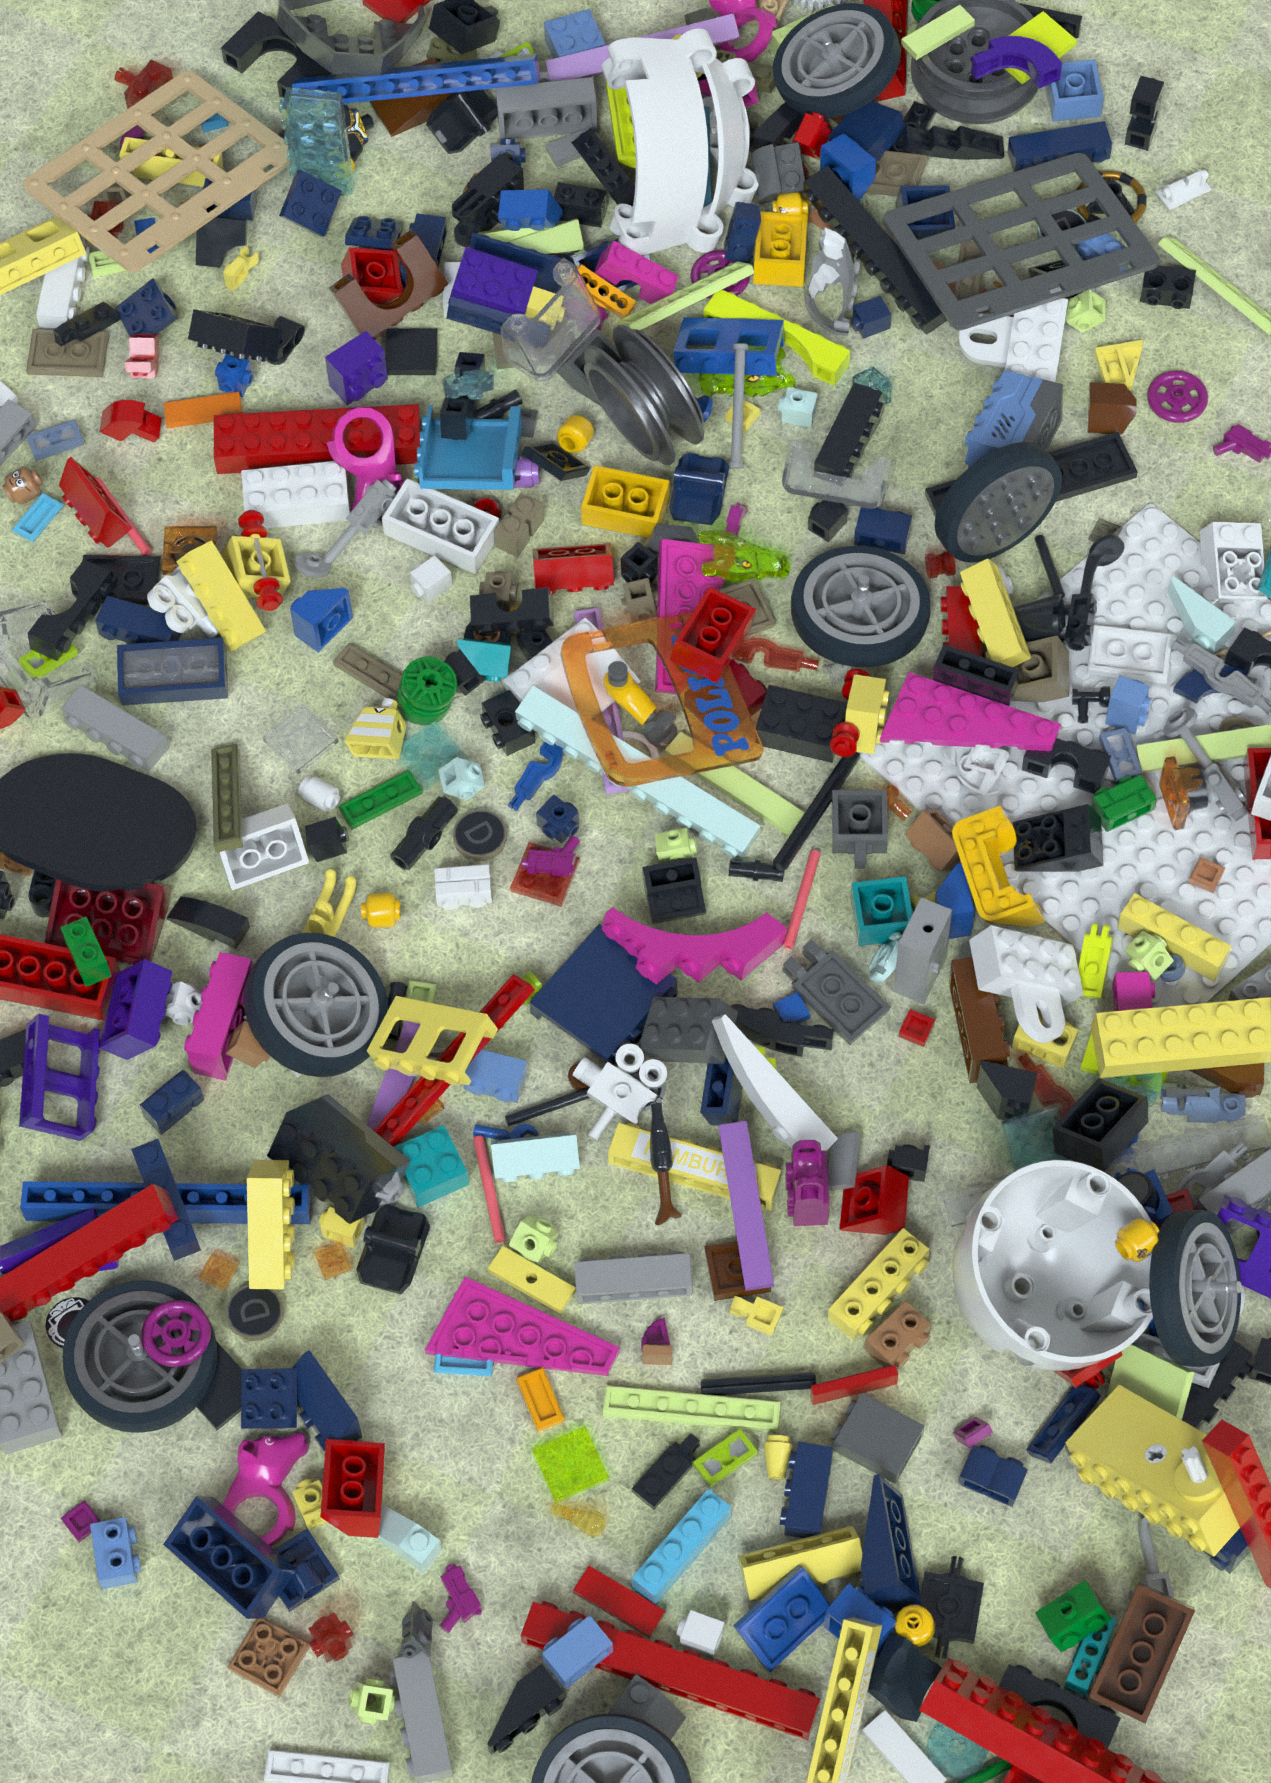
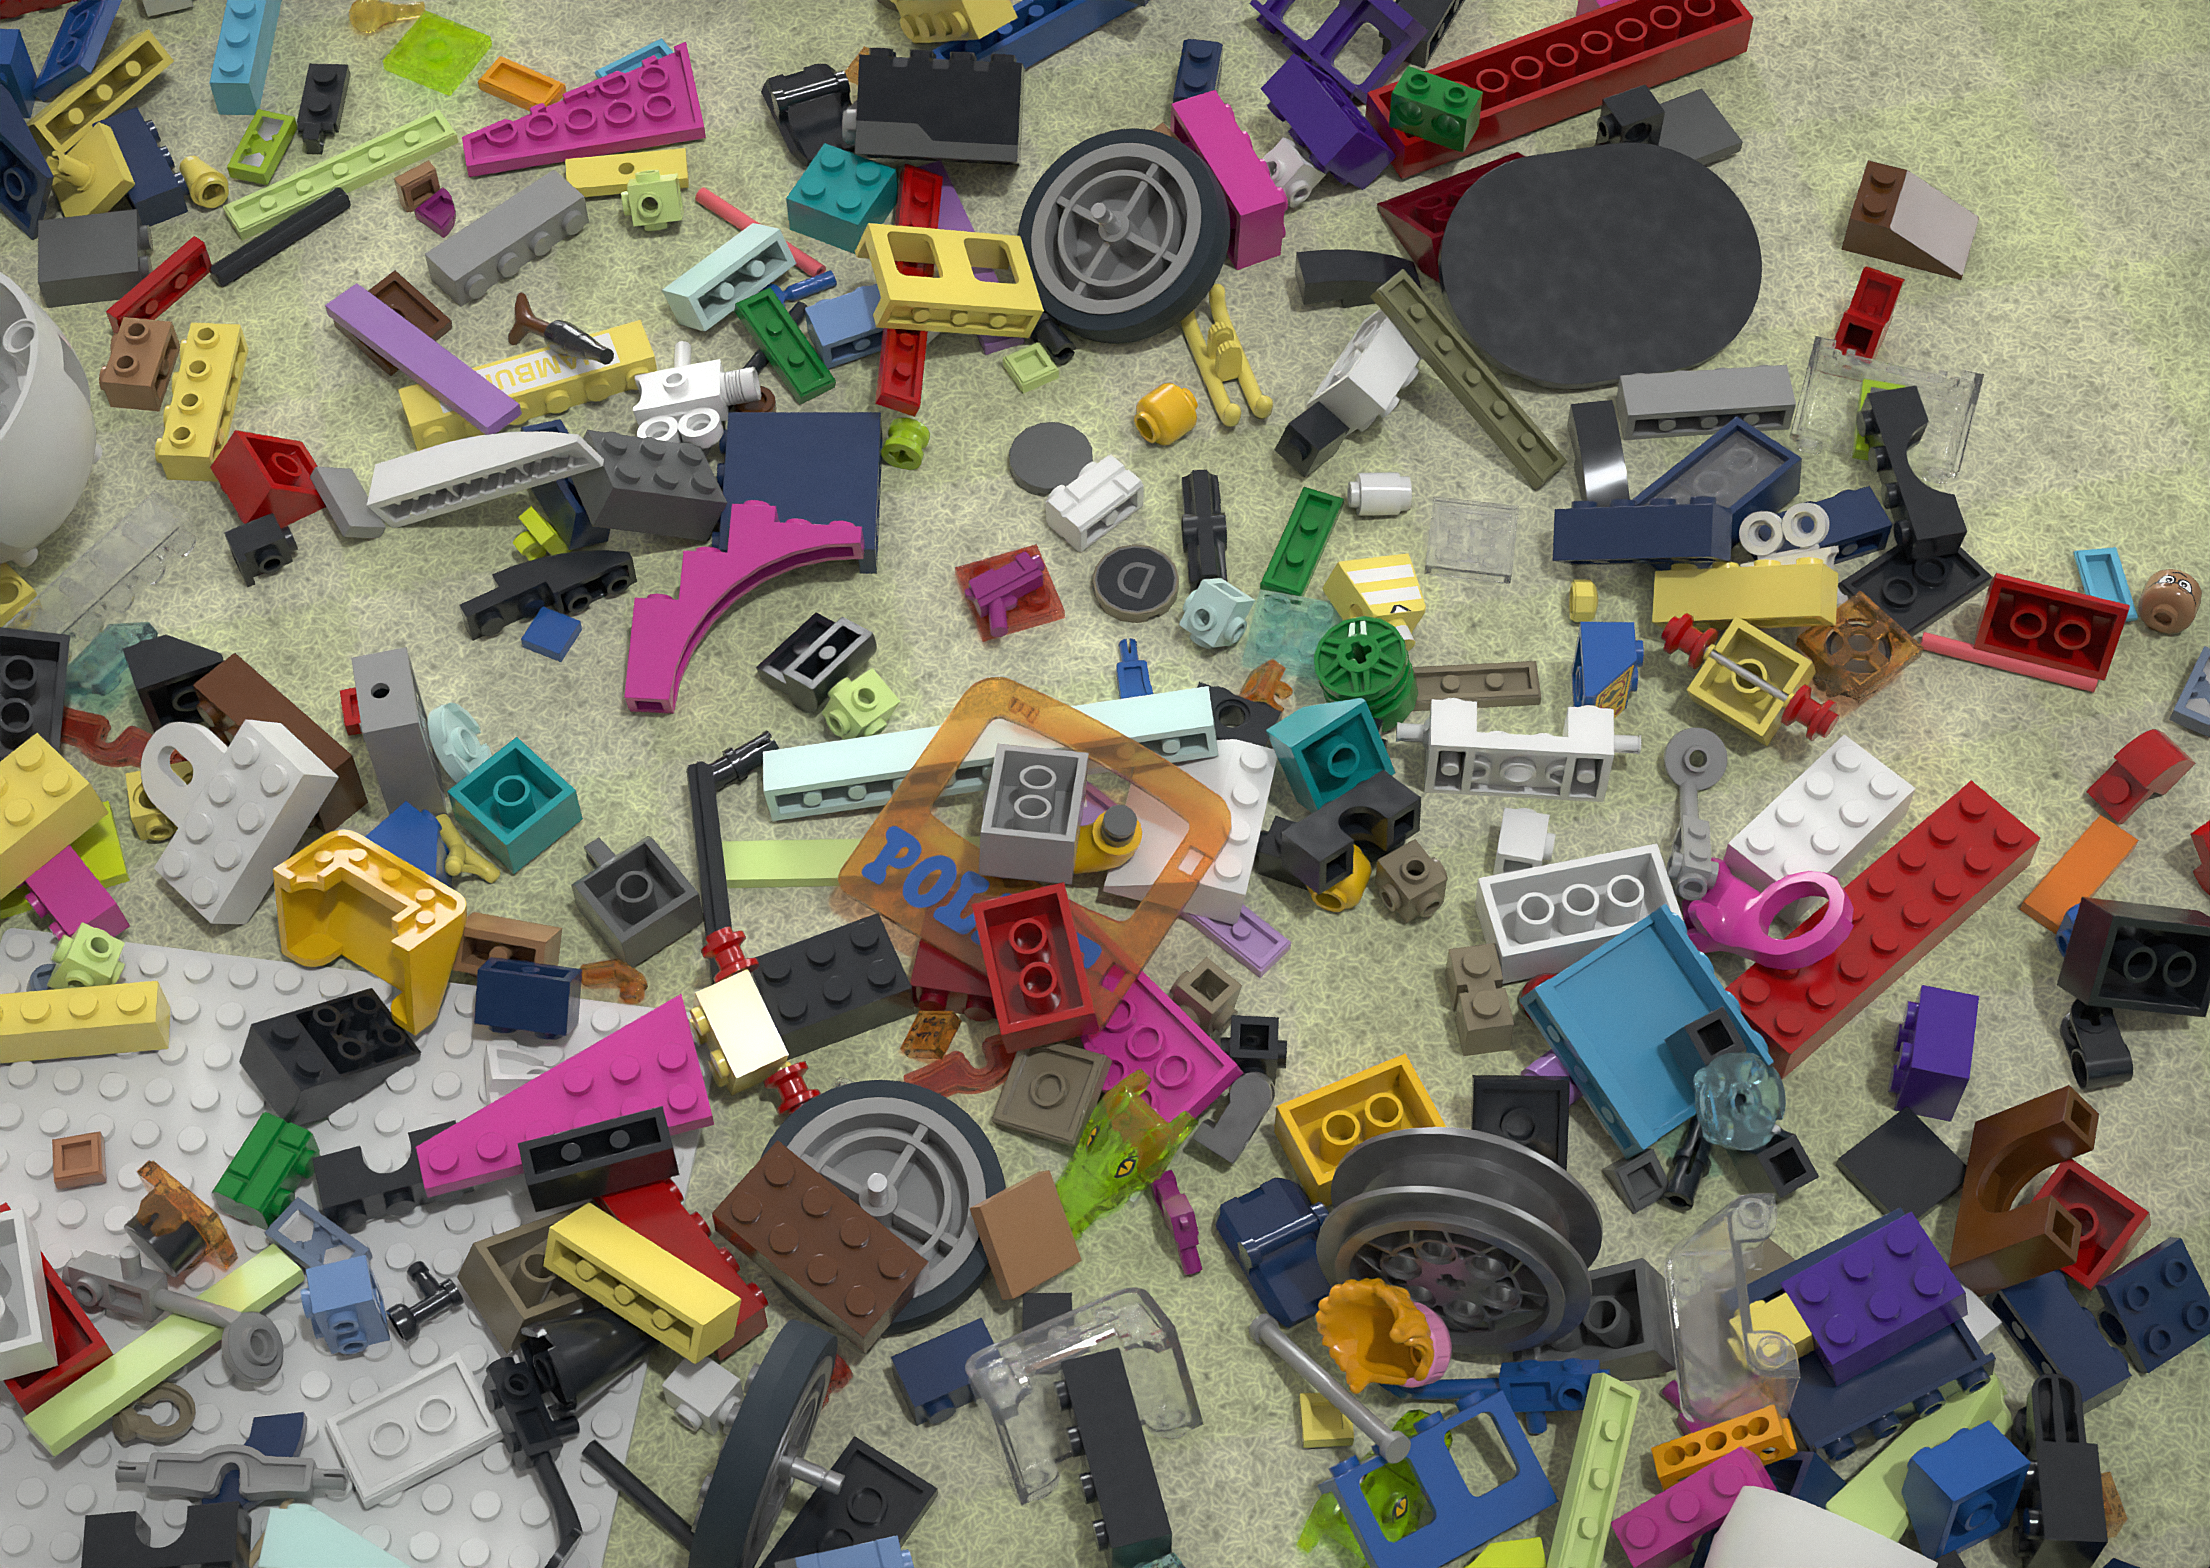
camera: 140 degrees right, 5 degrees down
red slope [532,543,614,594] -> none
dark blue brick [536,794,580,843] -> none
light yellow plate [730,1296,784,1336] -> none
light aqua brick [778,387,818,428] -> none
dark grey tile [782,939,891,1045] -> none
coral piece [783,850,821,949] -> none
magenta brick [785,1140,830,1226] -> none
neon yellow hinge [1078,923,1113,1000] -> none
none -> light yellow tile [46,122,135,217]
none -> dark blue brick [474,957,582,1040]
none -> reddish brown brick [712,1140,929,1353]
none -> green tile [734,287,836,405]
none -> clear orange tile [900,1011,962,1059]
none -> medium nougat tile [969,1170,1082,1300]
none -> light grey brick [979,743,1089,885]
none -> dark grey tile [1009,422,1093,496]
none -> clear orange tile [1238,658,1293,713]
none -> light orange hair [1315,1278,1452,1394]
none -> white brick [1396,698,1641,802]
none -> dark blue brick [1552,496,1733,566]
none -> black slope [1567,400,1630,507]
none -> light yellow tile [1569,579,1598,622]

